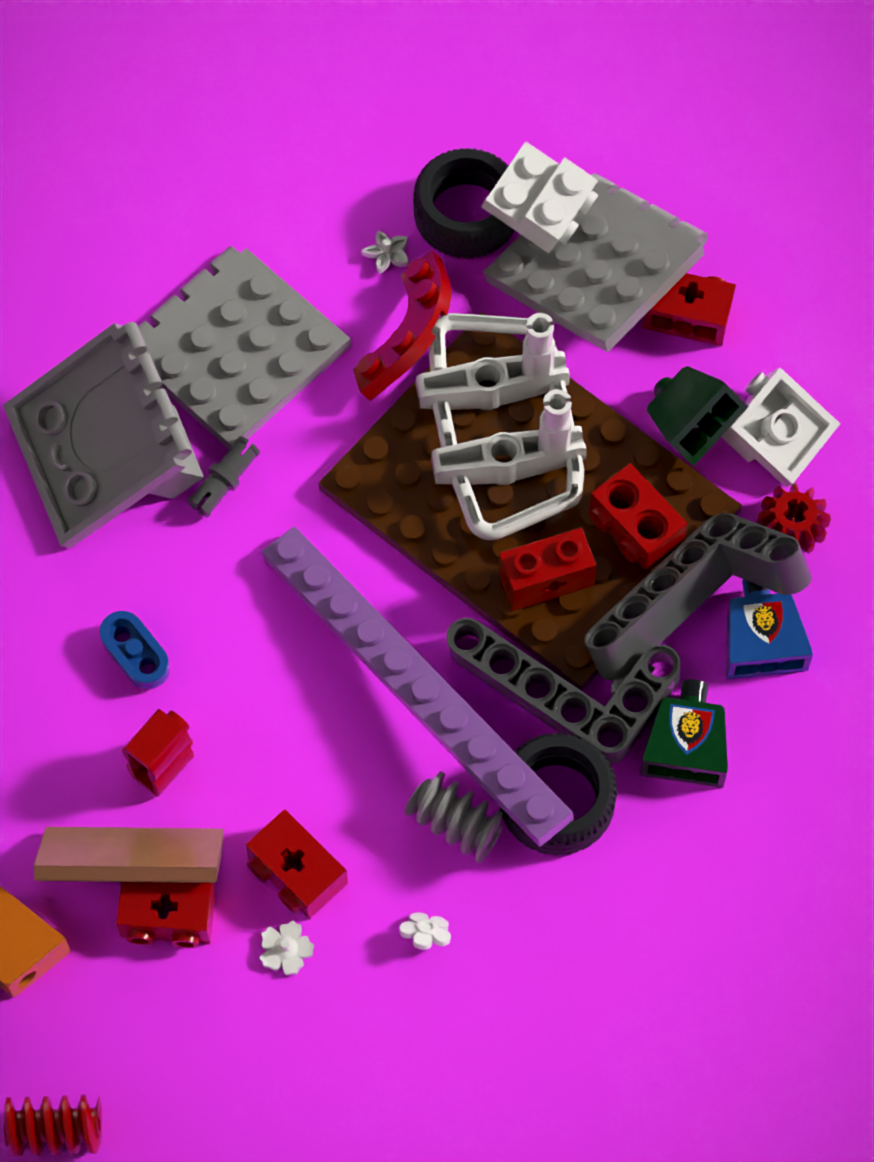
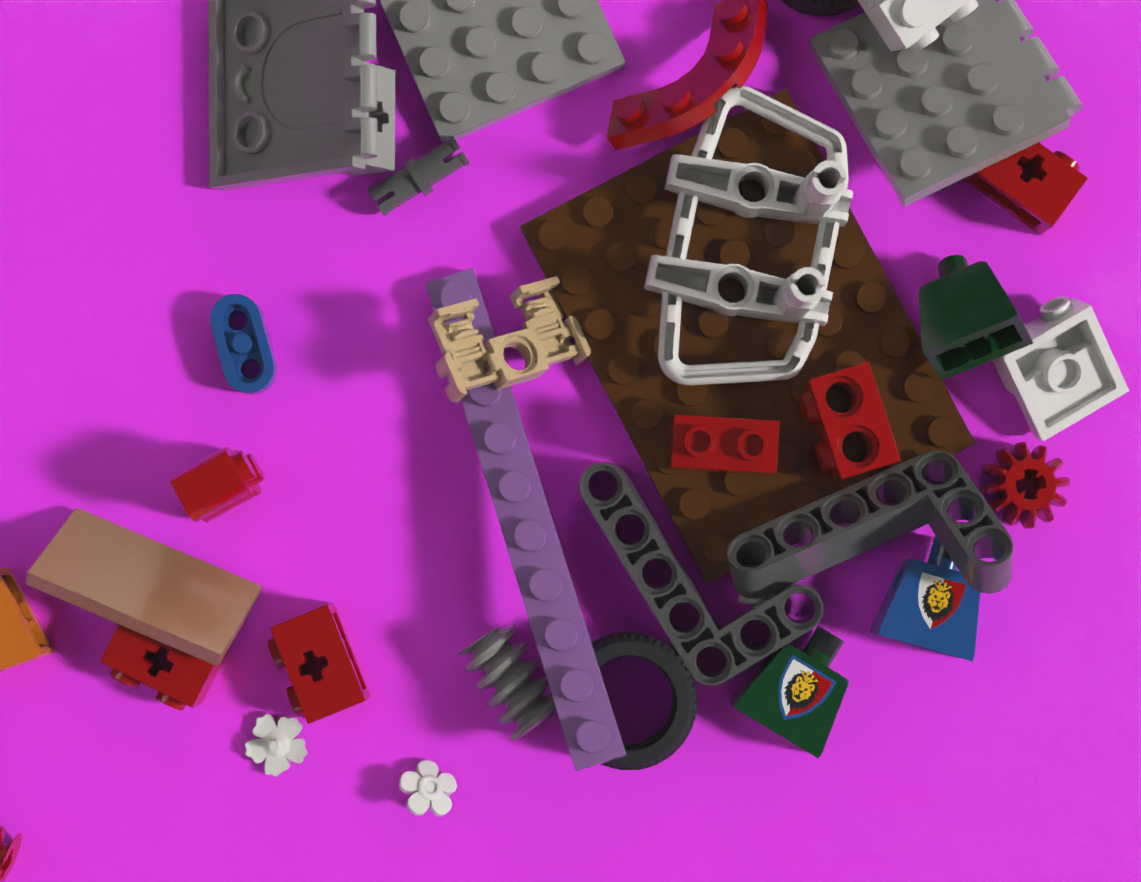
camera: 20 degrees right, 20 degrees up
none -> tan piece [428,276,591,403]

